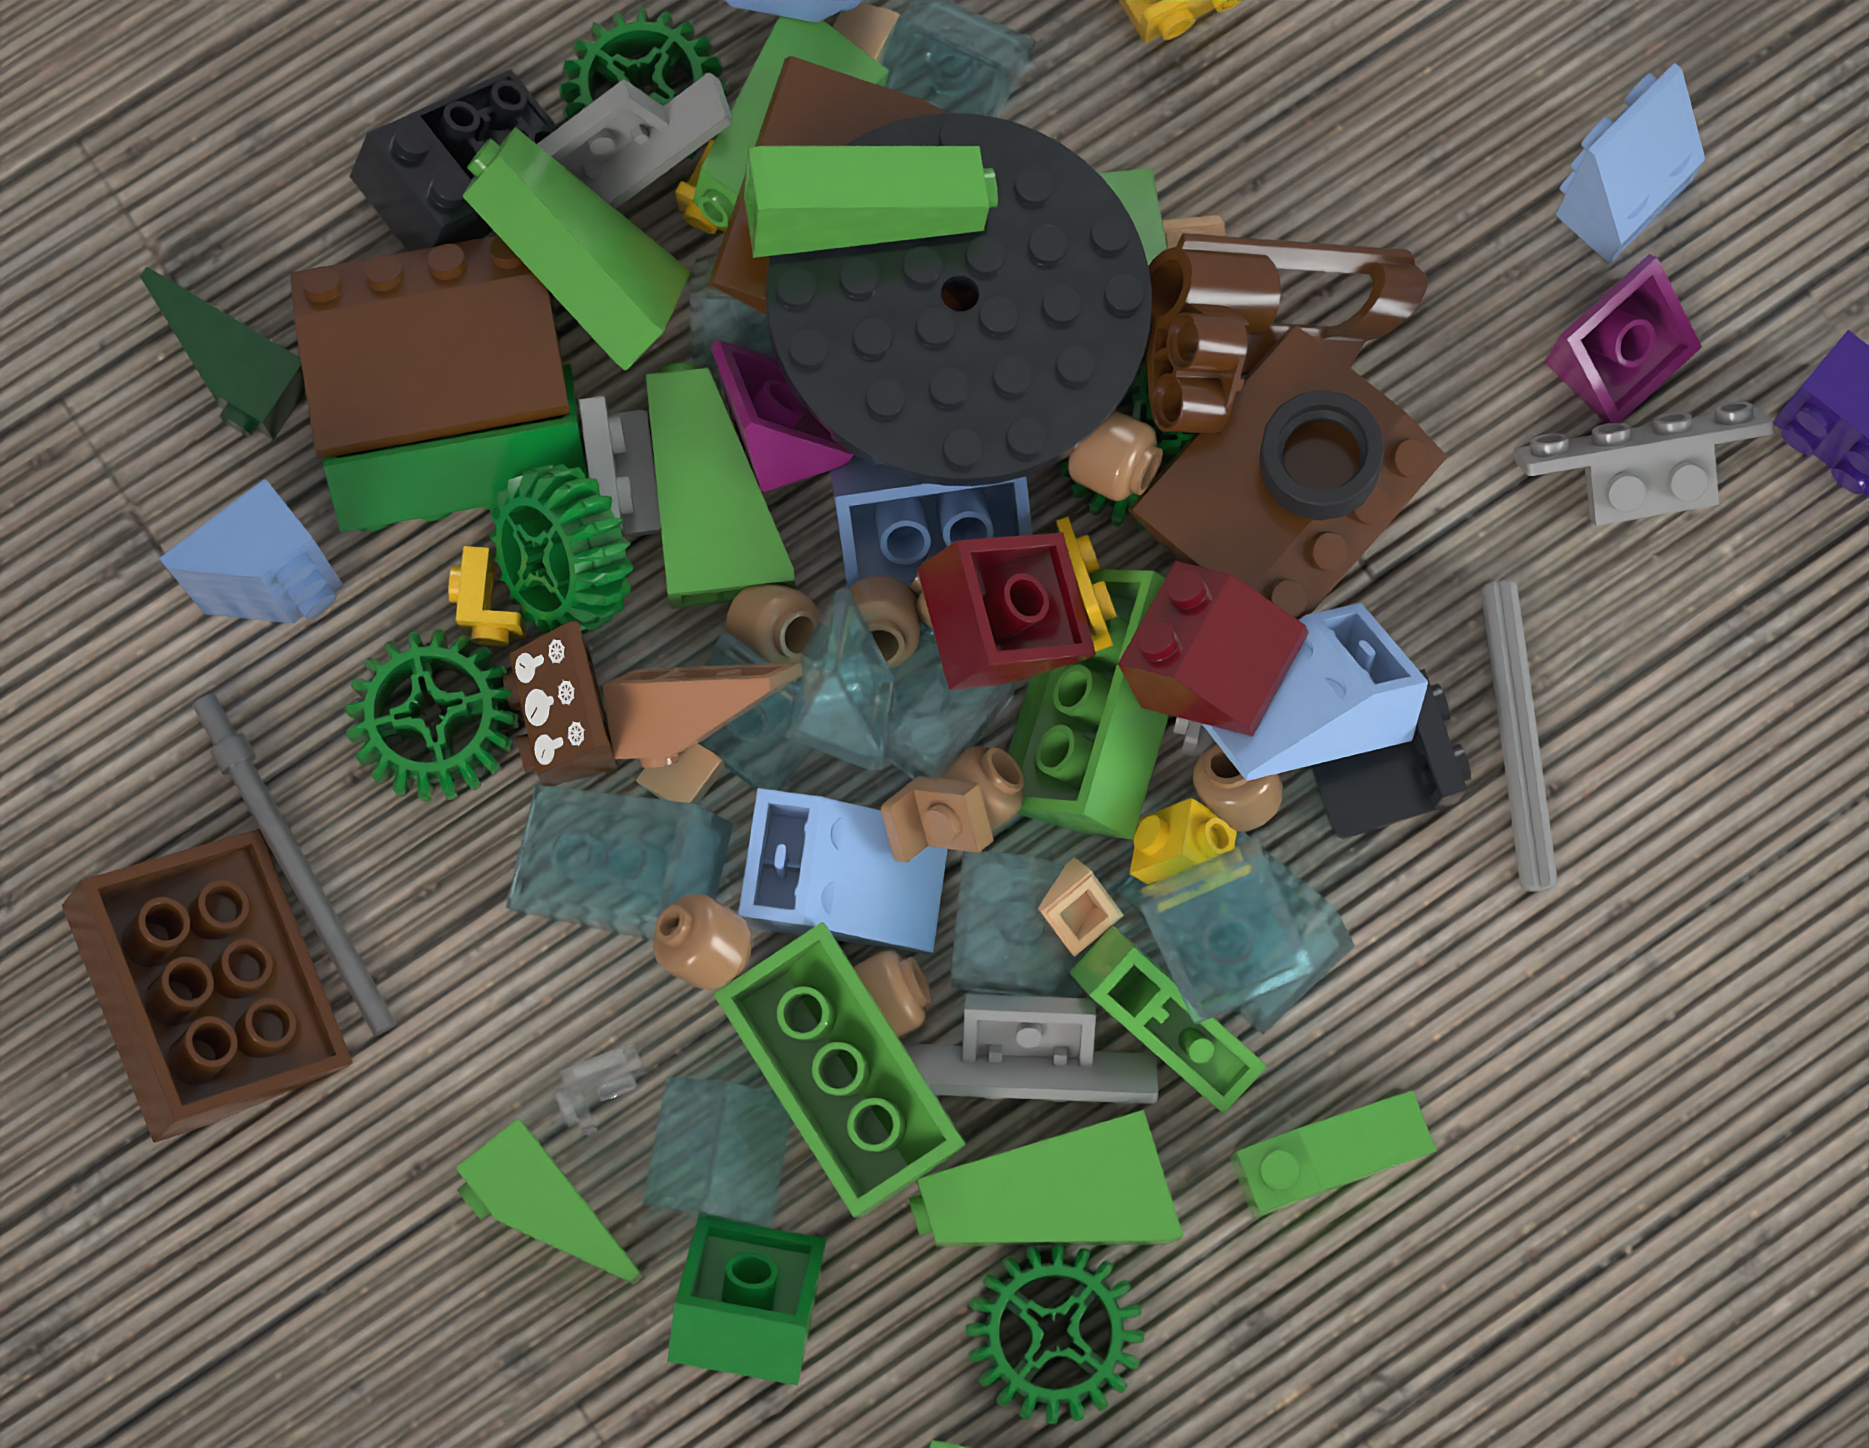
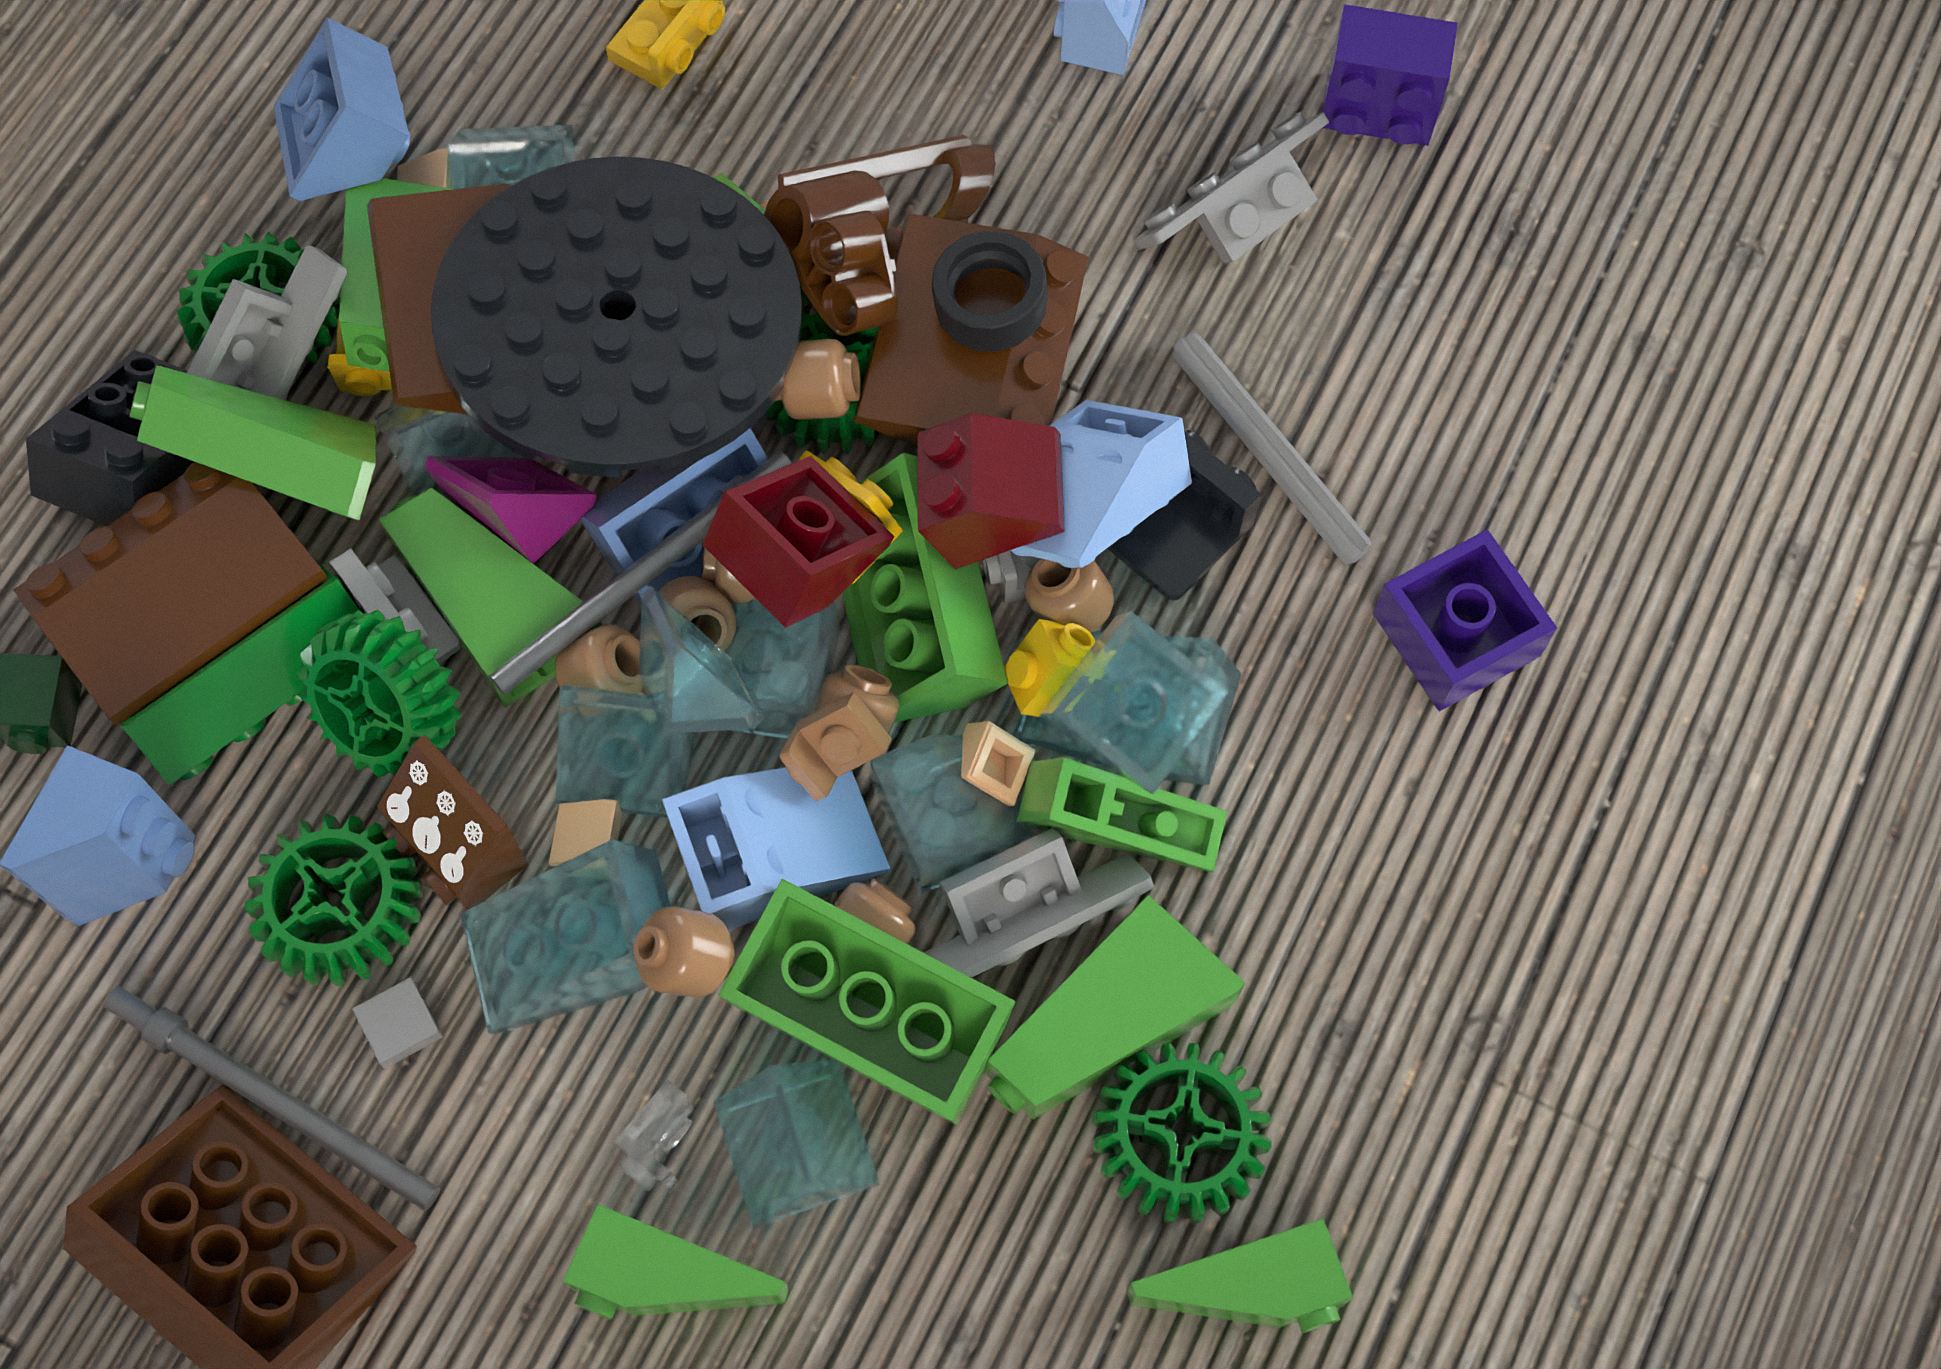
camera: 30 degrees left, 10 degrees down
yellow bracket [448,546,527,647] -> none
nougat slope [602,662,803,768] -> none
green slope [668,1215,827,1385] -> none
bright green slope [744,146,998,258] -> none
bright green slope [1230,1090,1436,1219] -> none
magenta slope [1544,254,1702,424] -> none
none -> light grey tile [352,977,443,1069]
none -> flat silver bar [489,451,792,695]
none -> dark purple brick [1372,529,1557,712]

